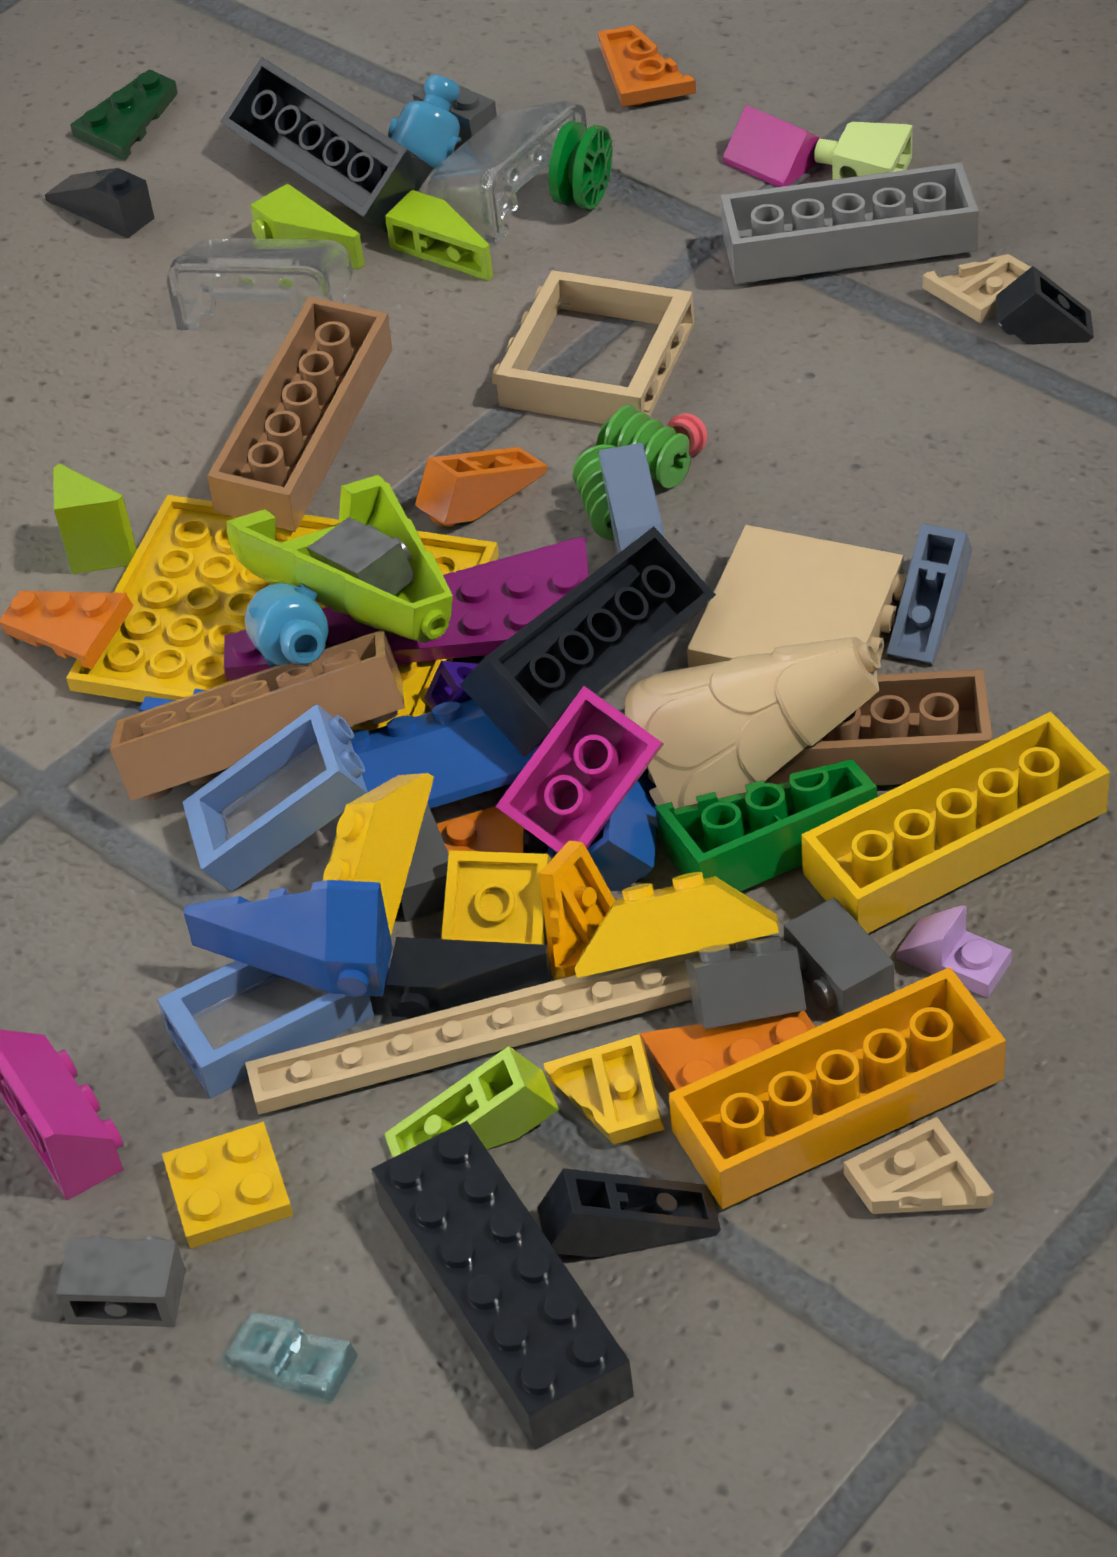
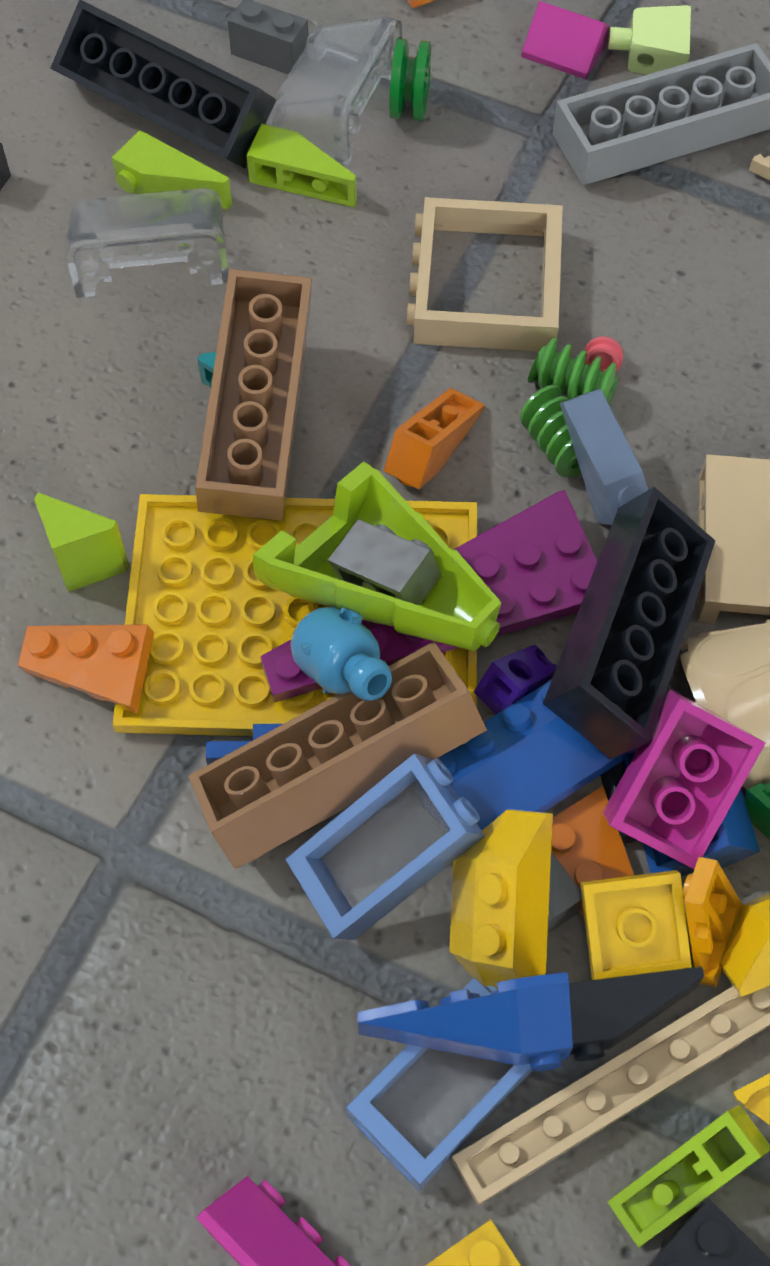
camera: 20 degrees left, 15 degrees up
dark azure piece [388,75,461,176] -> none

